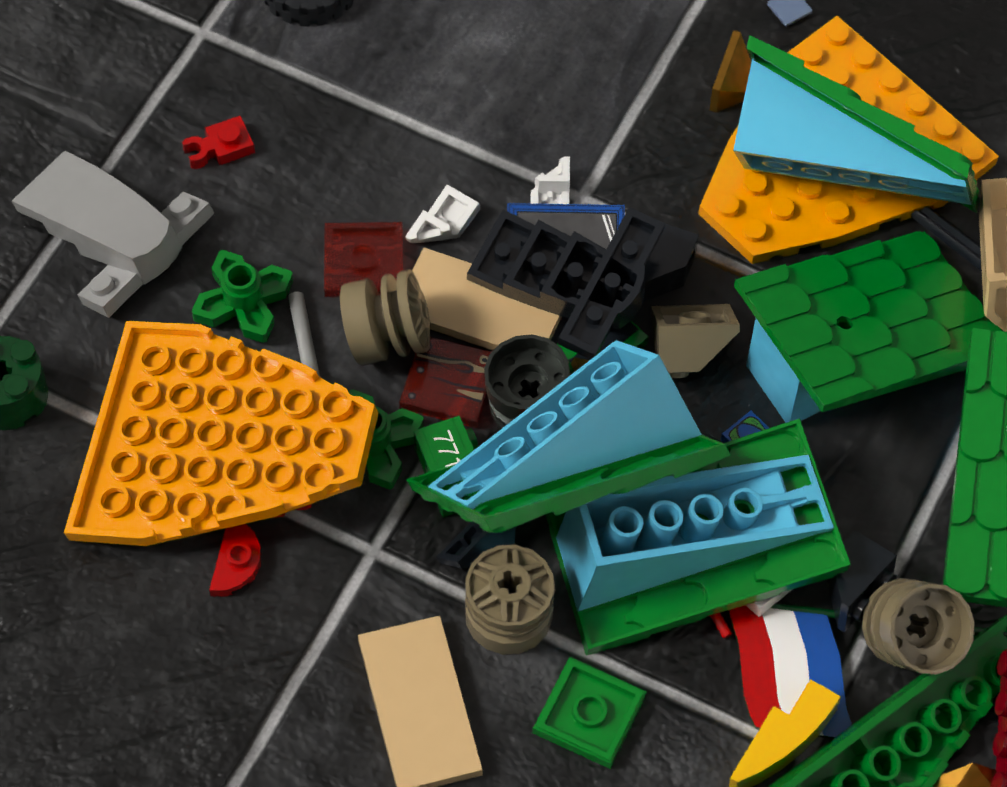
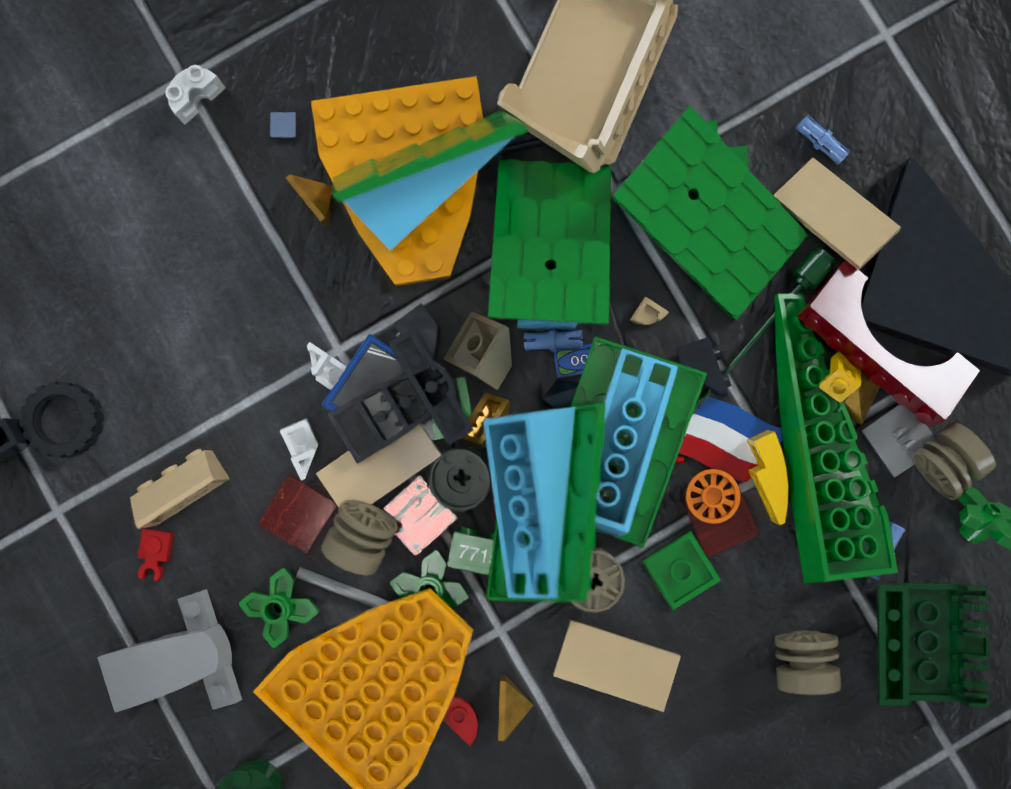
camera: 55 degrees left, 25 degrees up
dark tan wheel [862,578,975,674] -> none
none -> tan slope [130,449,230,529]
none -> pearl gold slope [498,675,534,741]
none -> medium blue pin [524,329,583,352]
none -> tan tile [629,296,669,326]
none -> clear red tile [683,482,760,557]
none -> orange wheel [685,469,740,524]
none -> yellow bracket [819,351,861,402]

